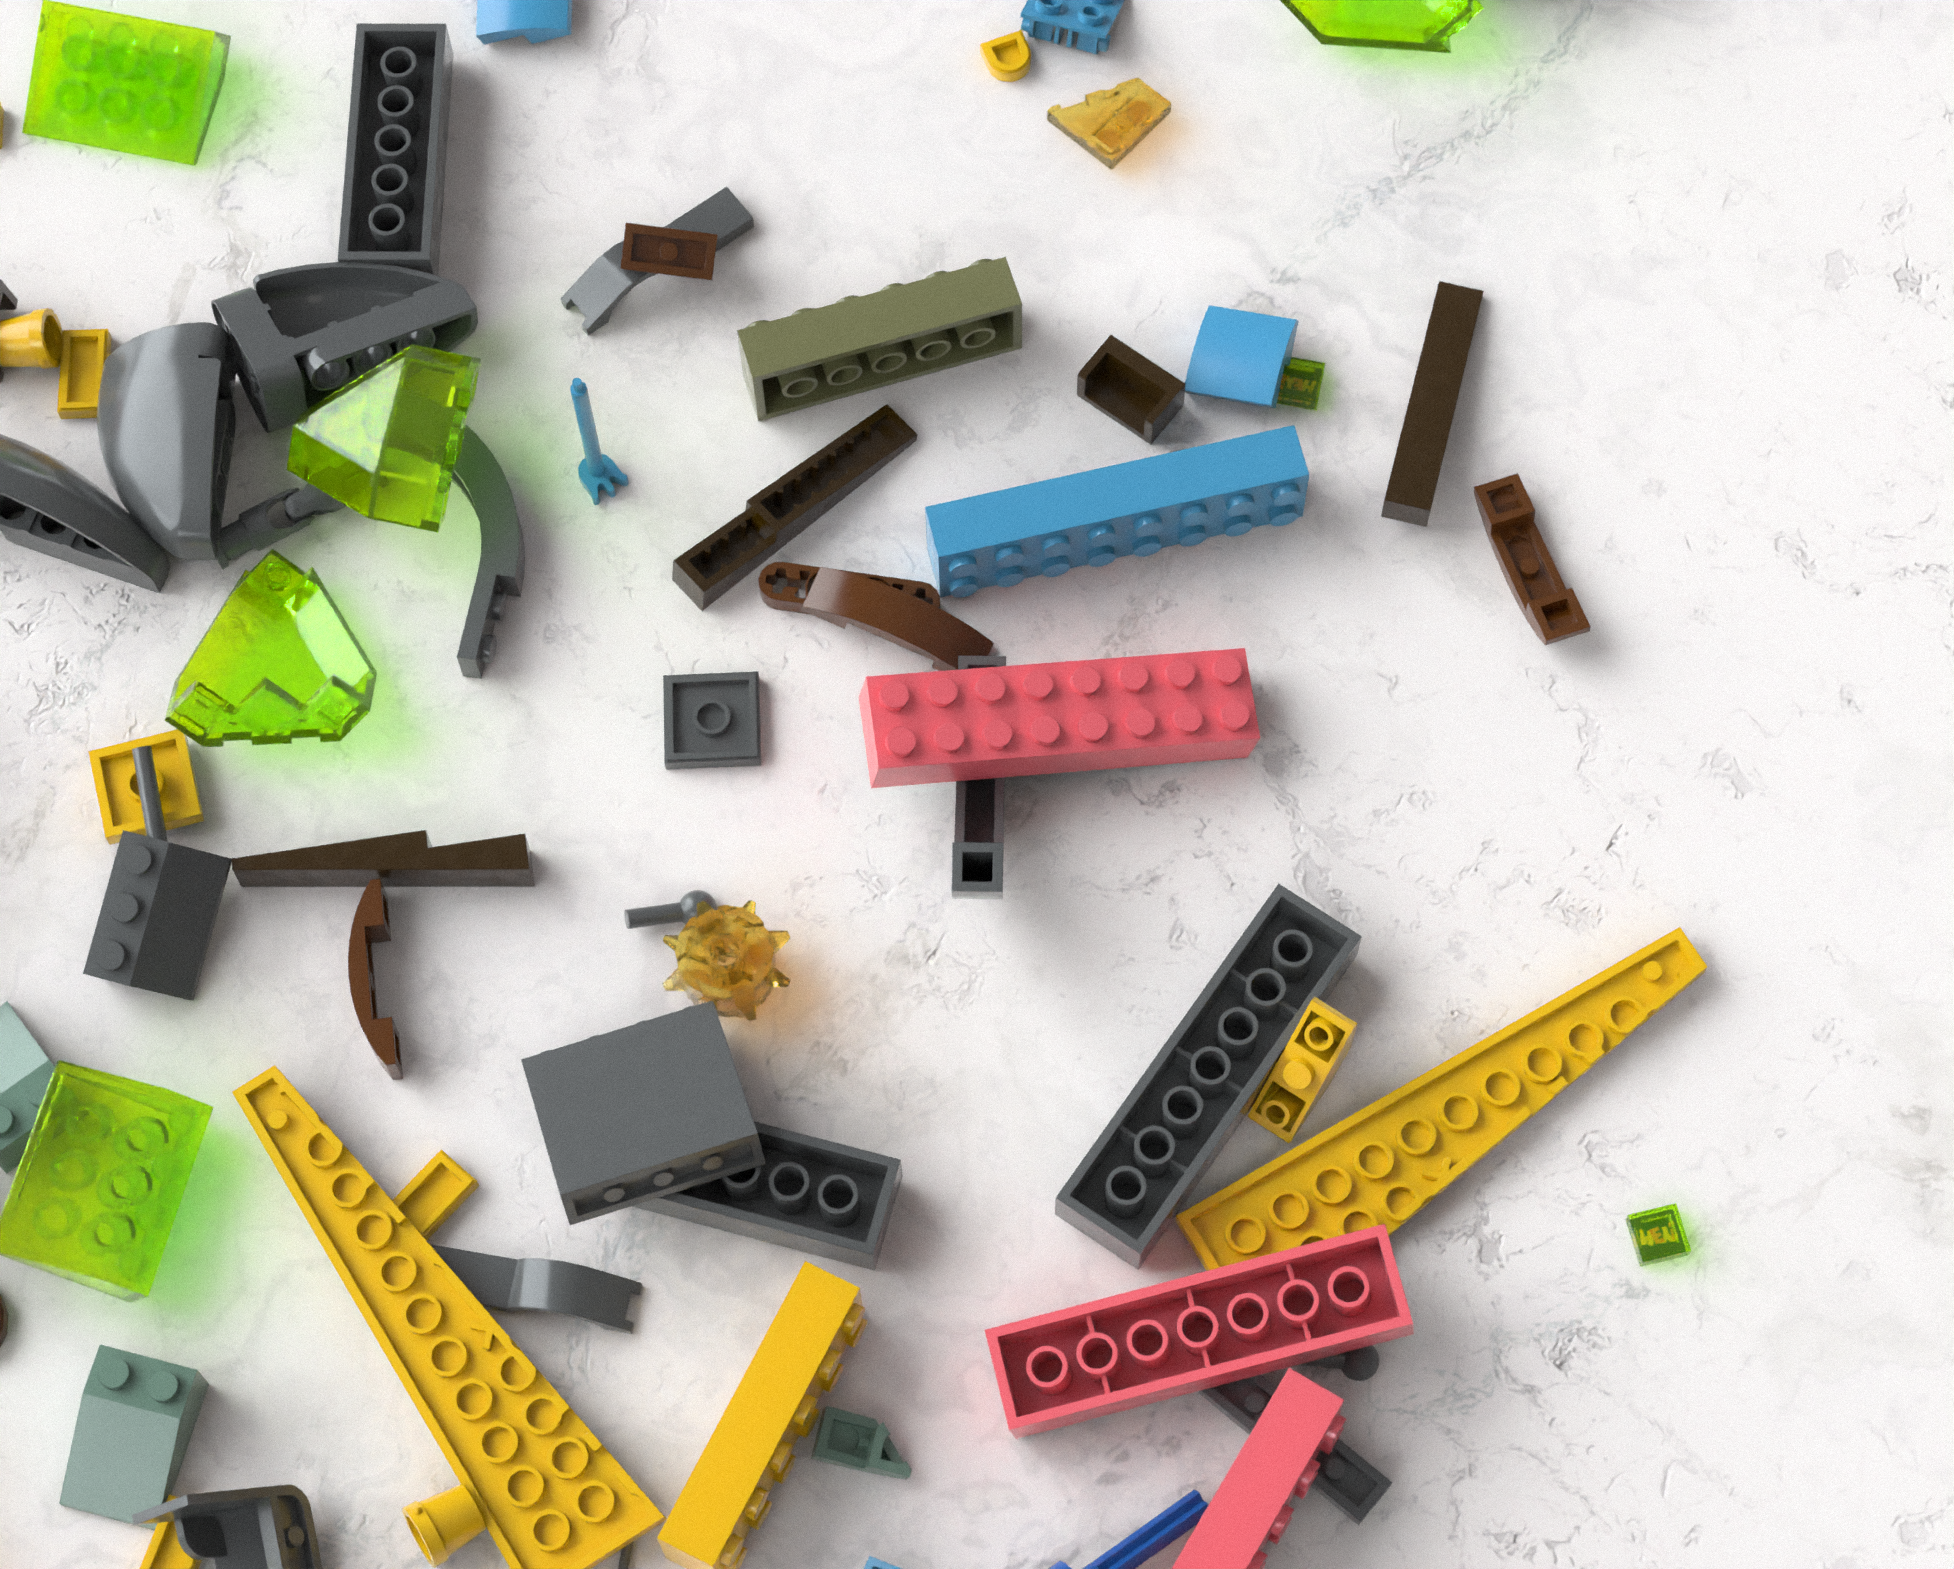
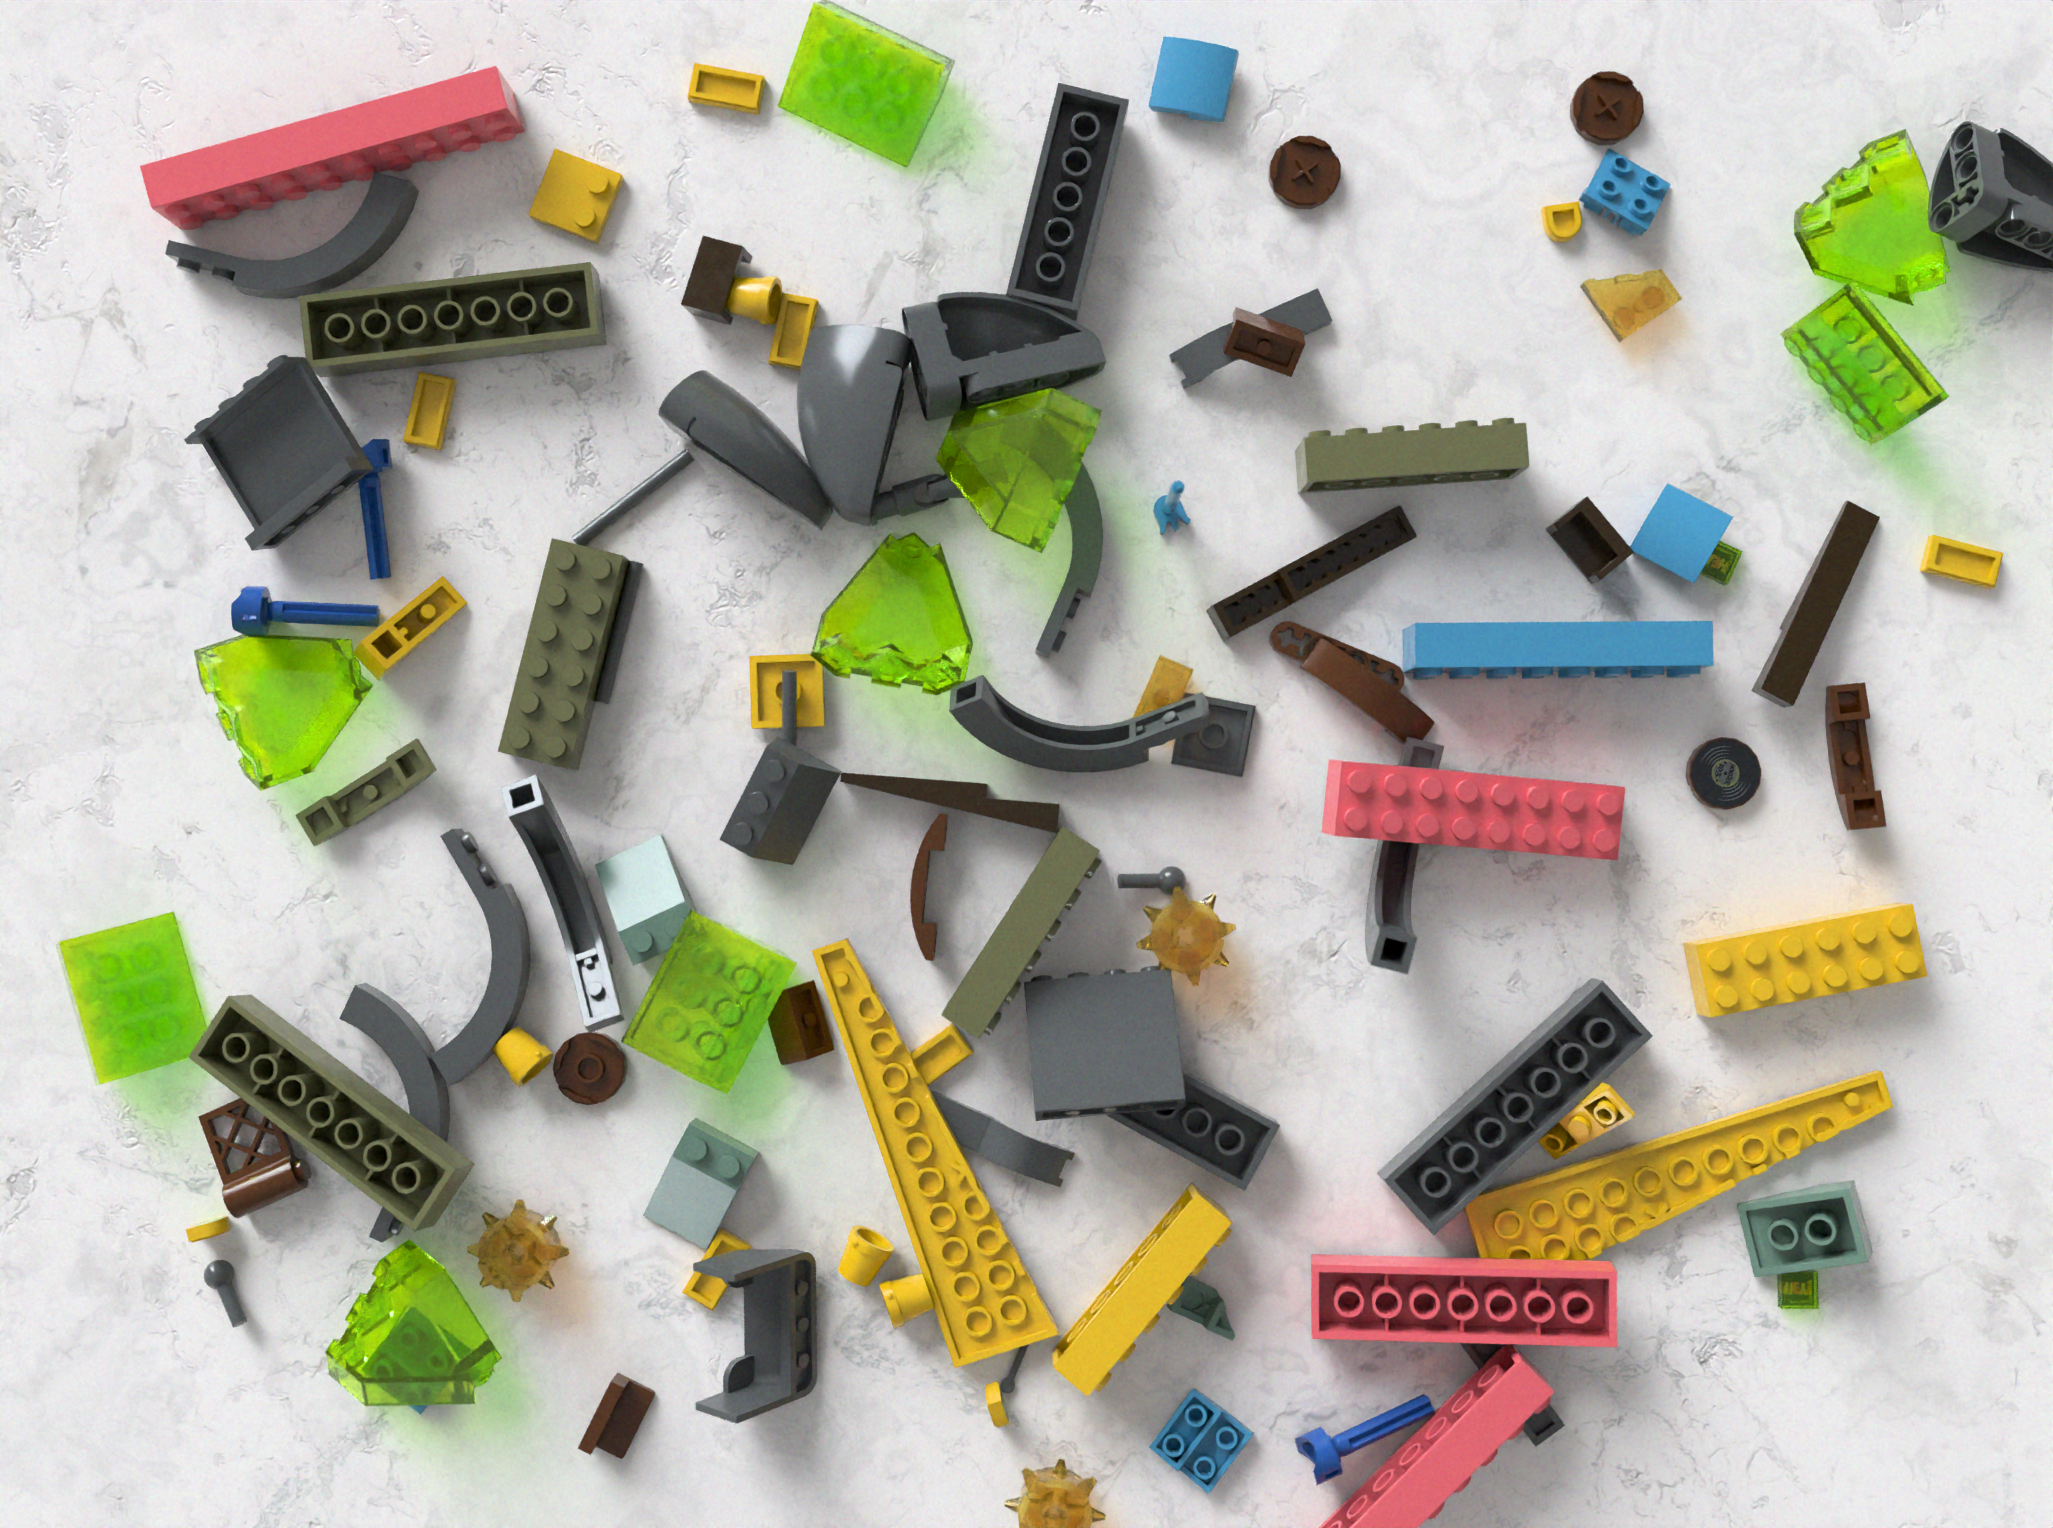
camera: 10 degrees right, 20 degrees up
none -> reddish brown panel [761,980,834,1065]
none -> yellow piece [837,1225,895,1287]
none -> olive brick [941,826,1102,1039]
none -> dark grey arch [949,675,1210,772]
none -> clear yellow slope [1132,655,1194,718]
none -> reddish brown tile [1269,136,1341,209]
none -> yellow brick [1683,903,1928,1018]
none -> black tile [1685,737,1761,810]
none -> sand green slope [1737,1180,1873,1277]
none -> clear neon green slope [1780,280,1949,445]
none -> yellow tile [1920,535,2003,589]

